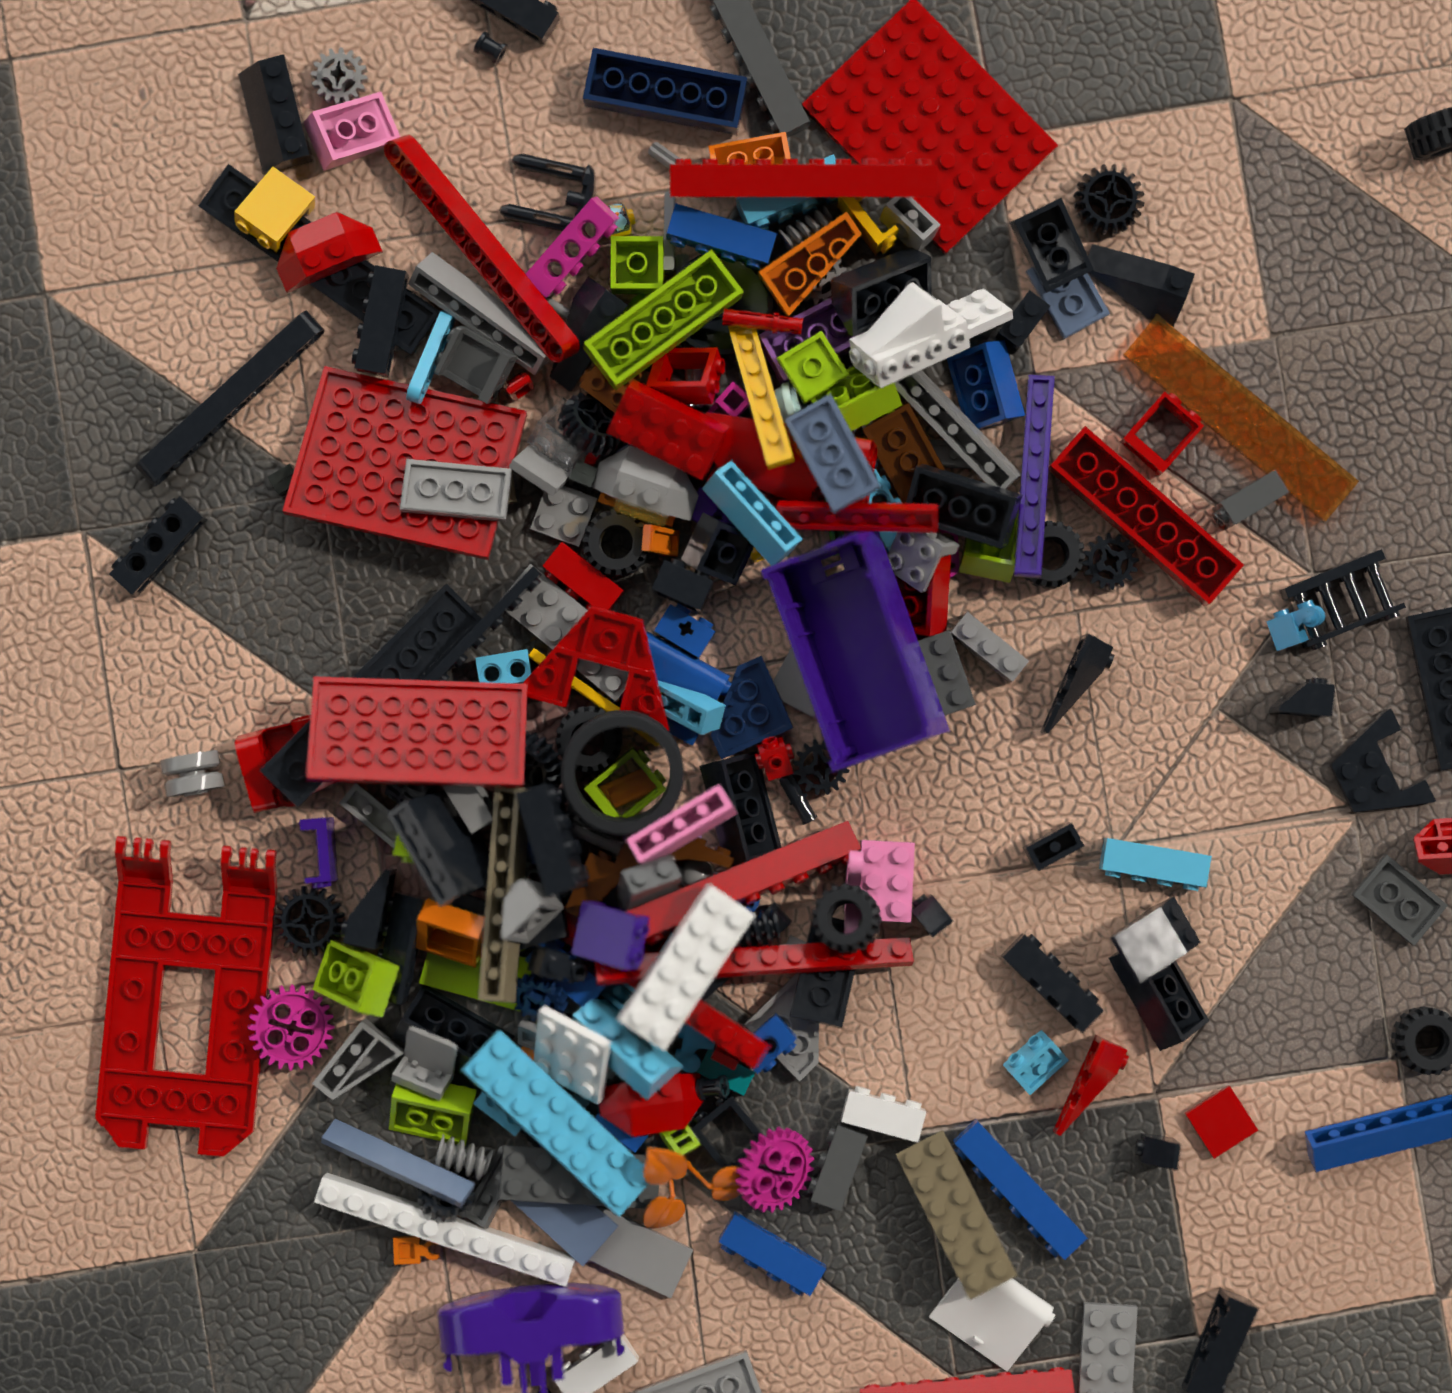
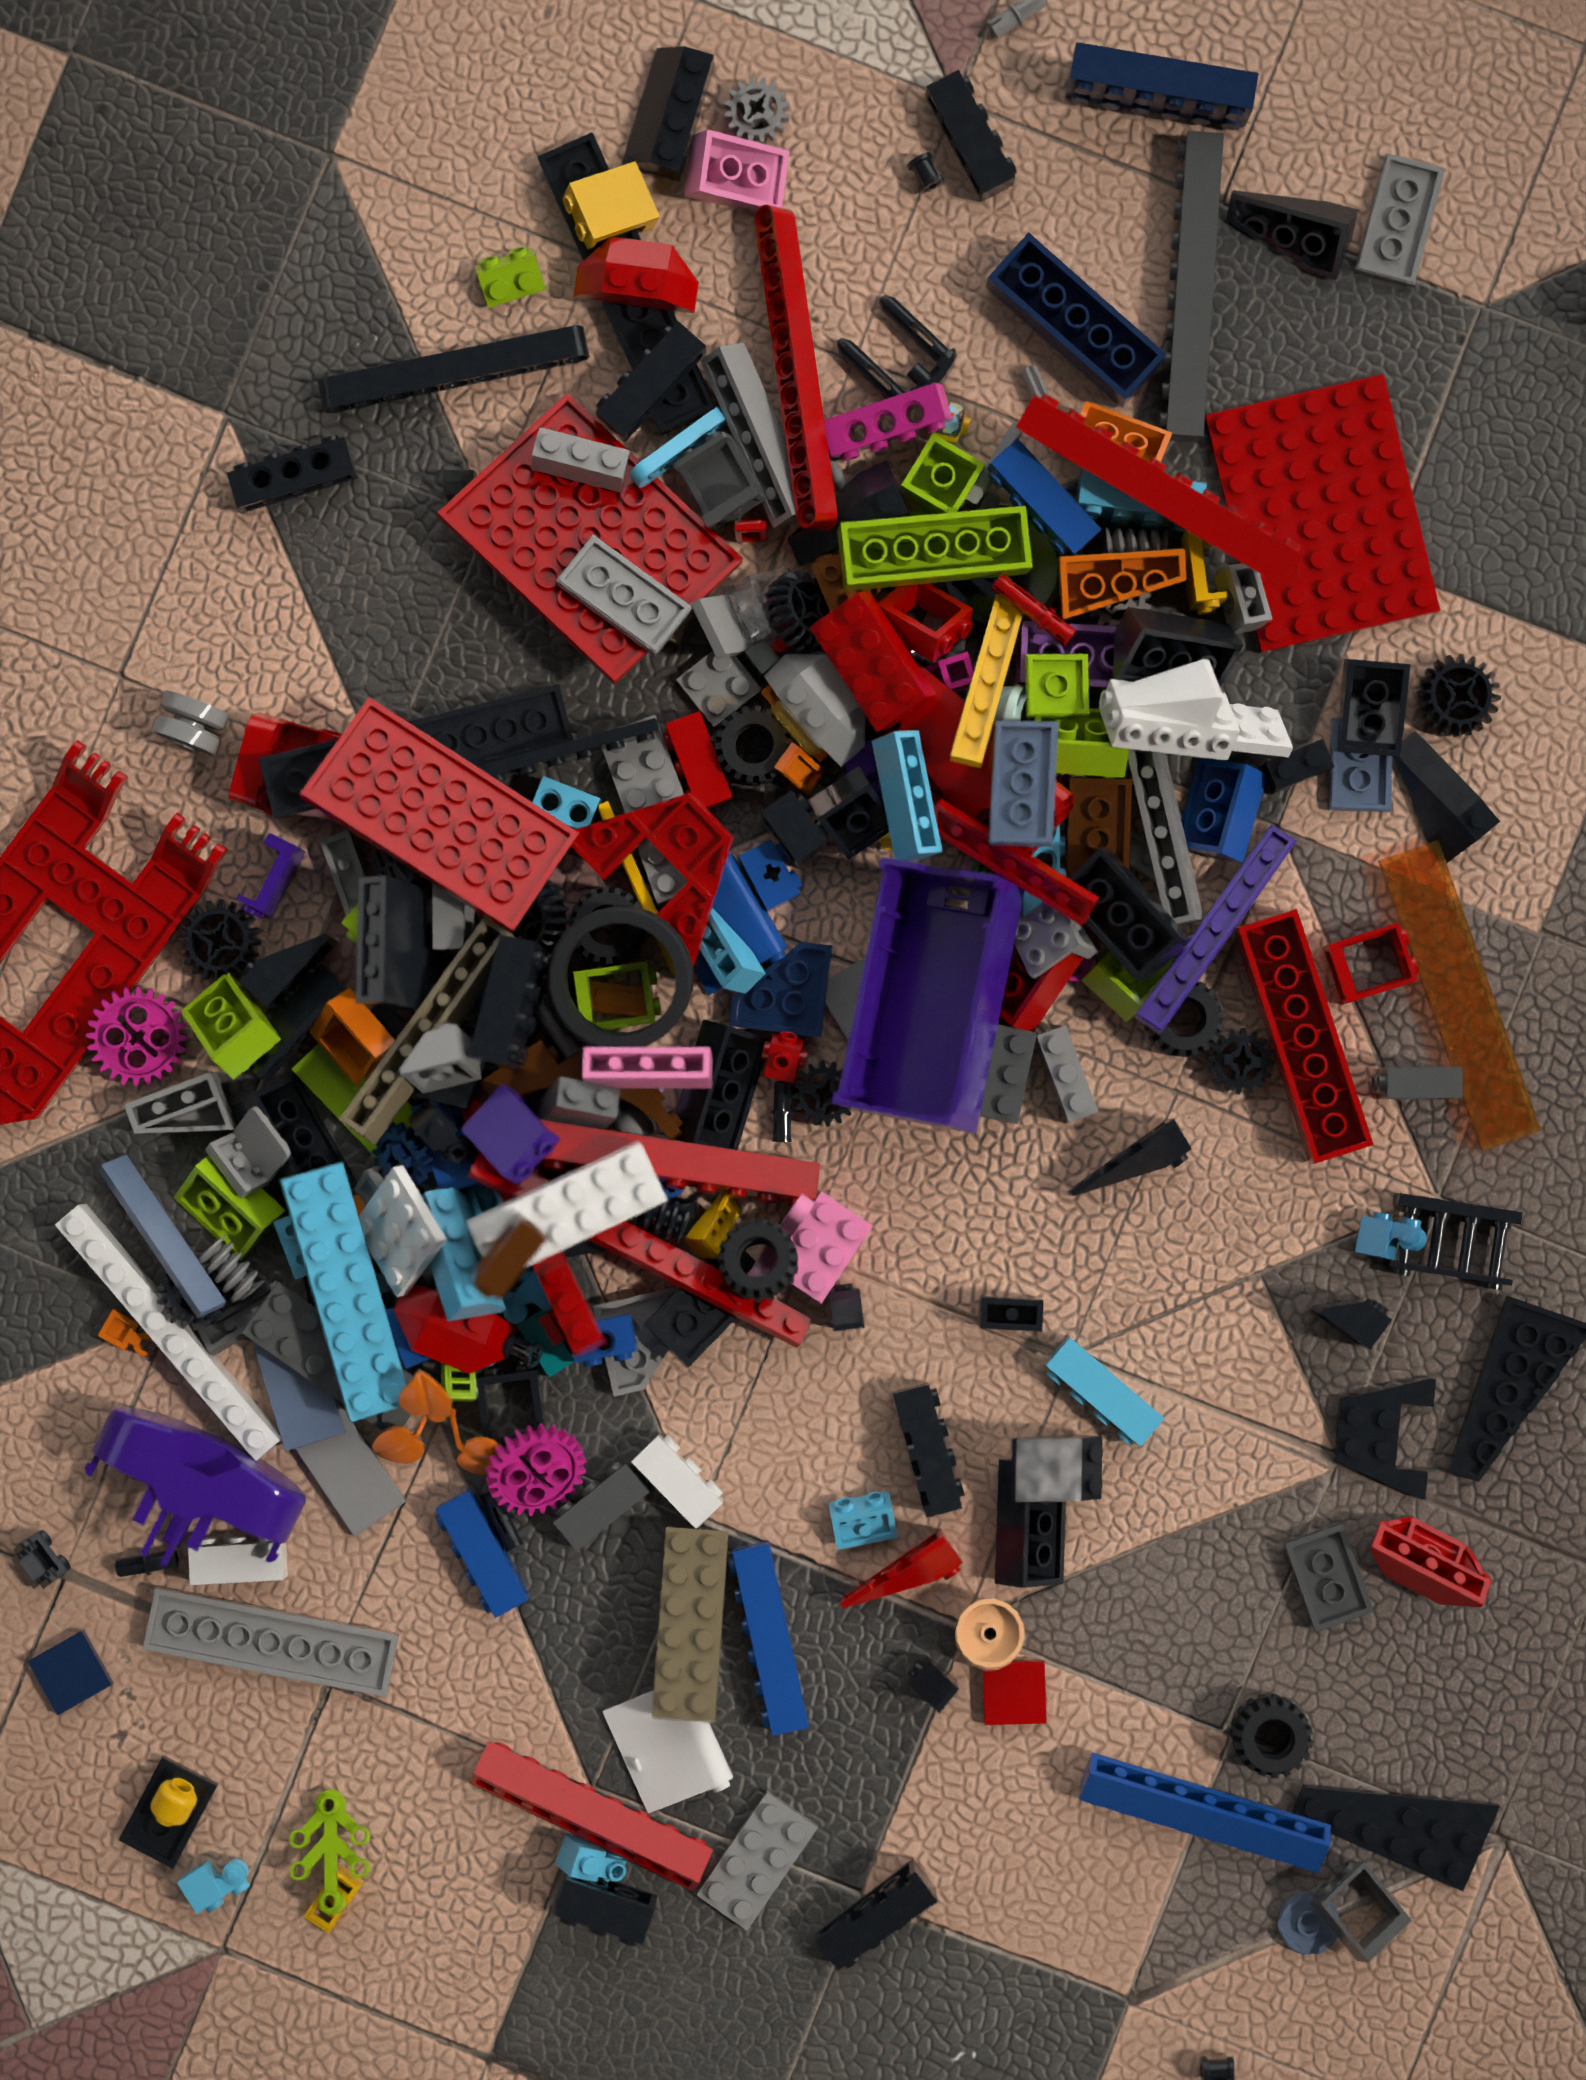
camera: 25 degrees right, 0 degrees up
none -> reddish brown window [471,1212,548,1300]
none -> lime bracket [475,246,546,308]
none -> black pin [479,1491,524,1552]
none -> light grey brick [531,427,630,492]
none -> yellow slope [685,1191,741,1259]
none -> light nougat wheel [955,1599,1025,1671]

